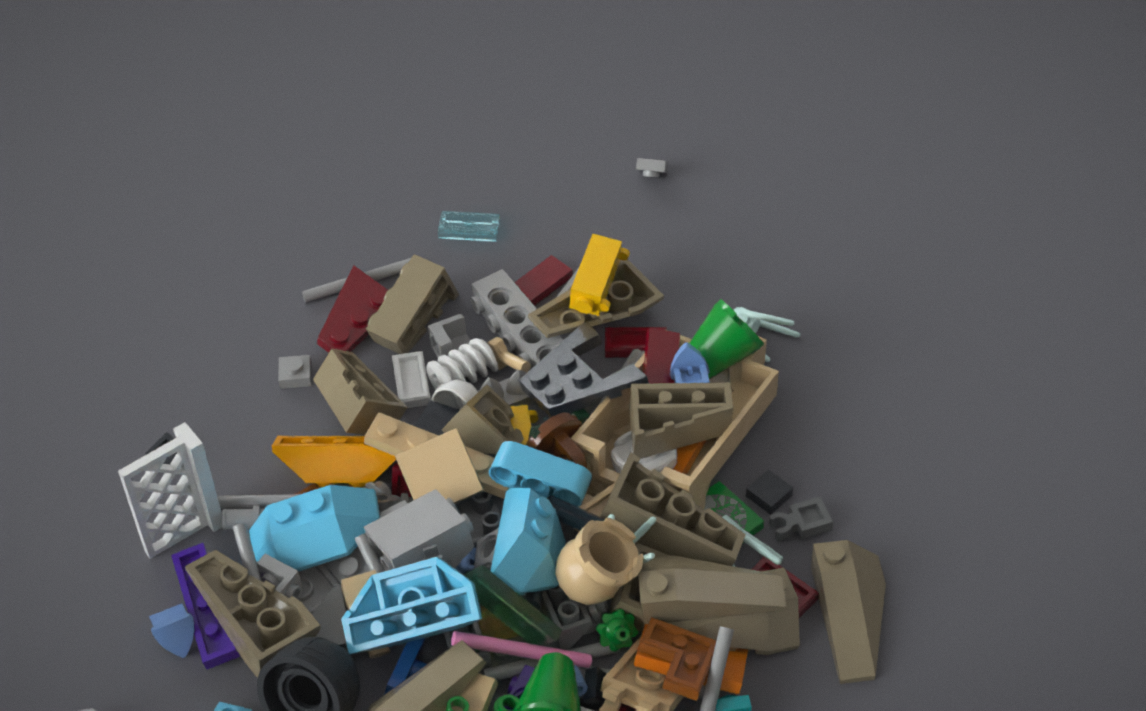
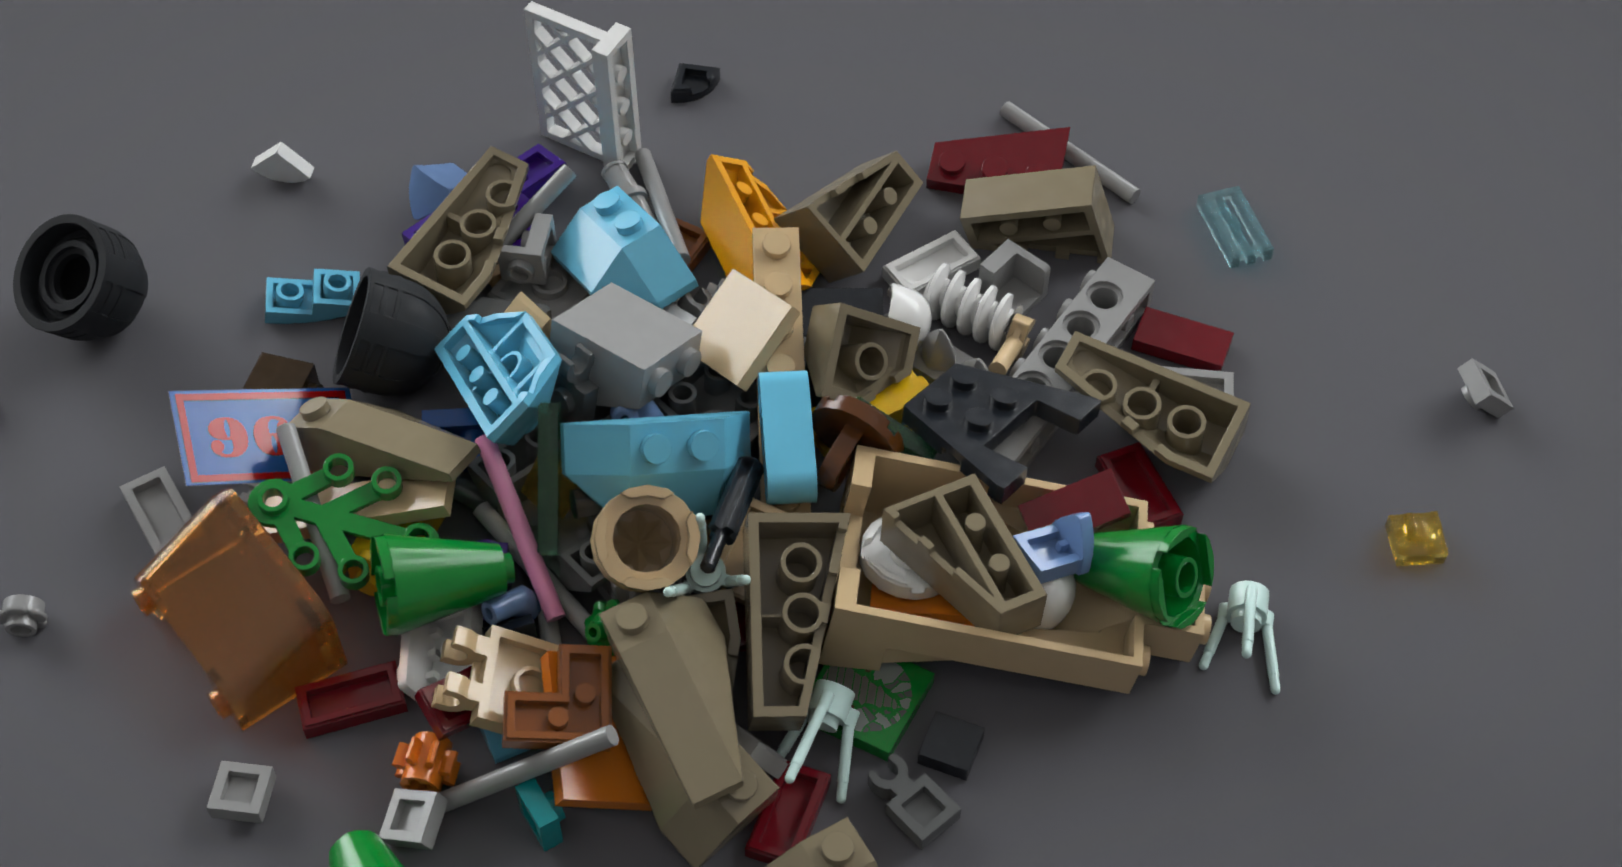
camera: 65 degrees right, 5 degrees up
light grey plate [278,355,311,389] -> none
yellow brick [569,234,630,316] -> none
none -> clear yellow tile [1385,511,1449,566]

